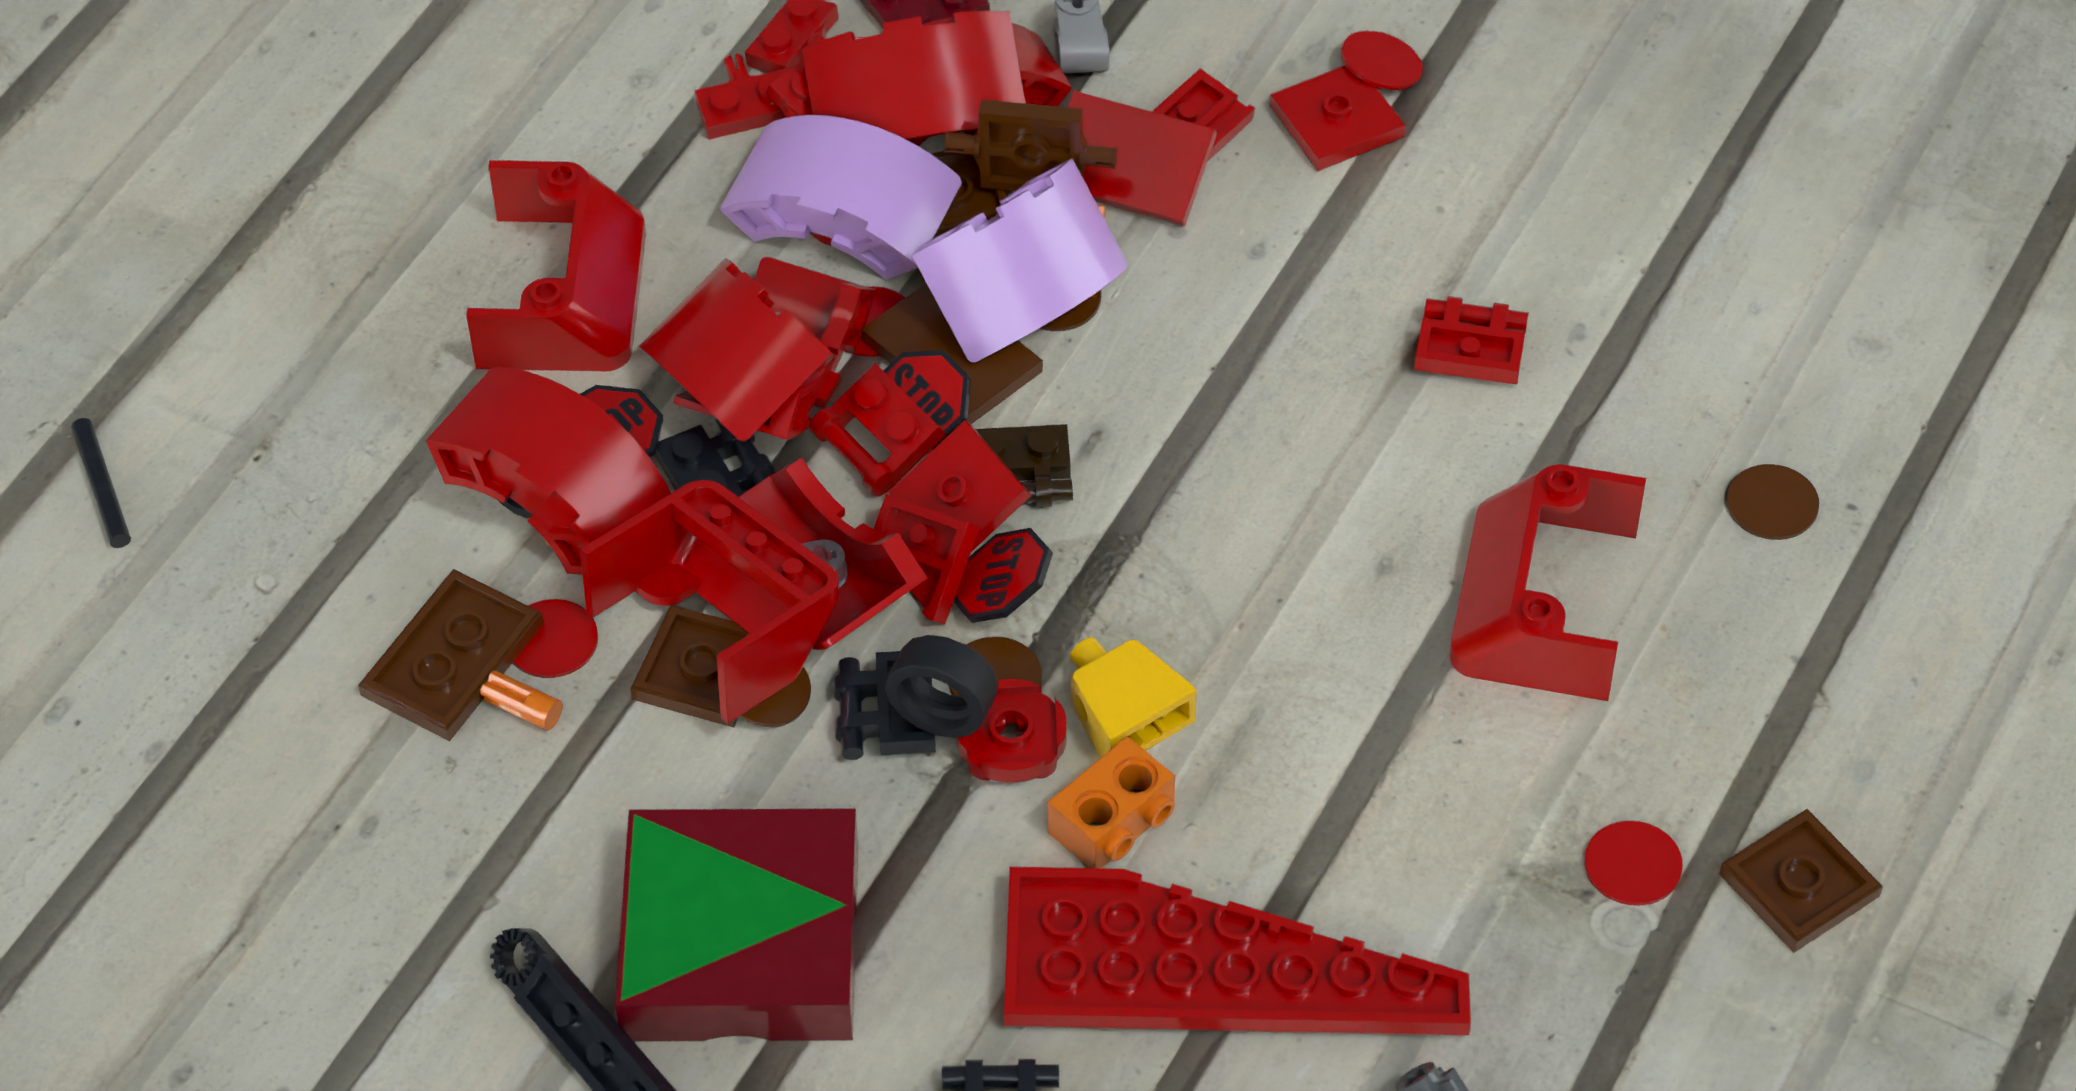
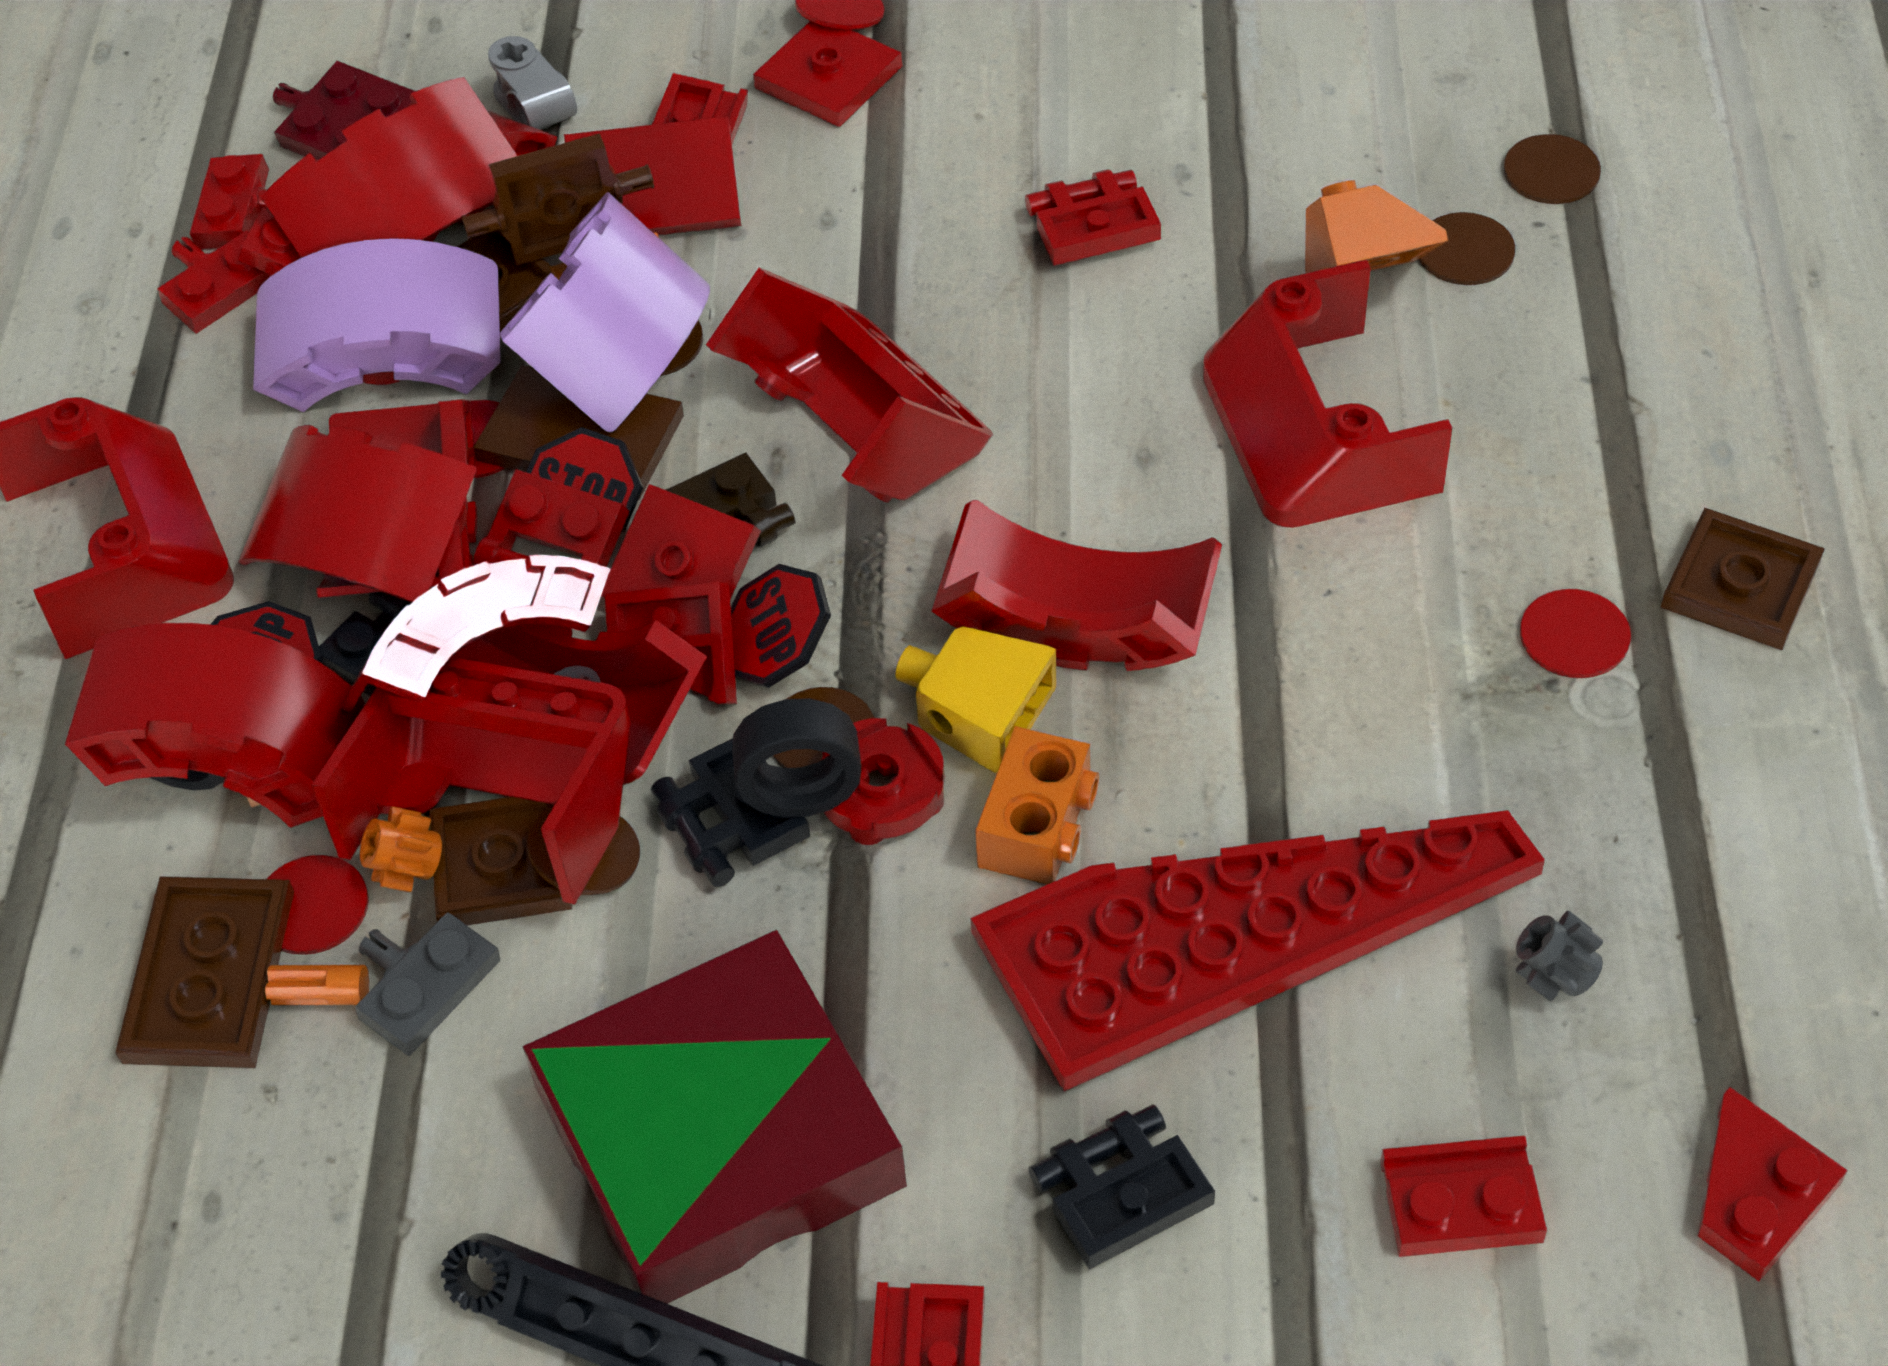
camera: 25 degrees left, 0 degrees up
none -> panel [341,554,610,712]
none -> dark grey plate [355,912,501,1056]
none -> orange gear [360,806,442,893]
none -> red windscreen [706,267,993,503]
none -> red panel [931,500,1222,671]
none -> orange slope [1305,180,1448,273]
none -> reddish brown piece [1504,134,1601,204]

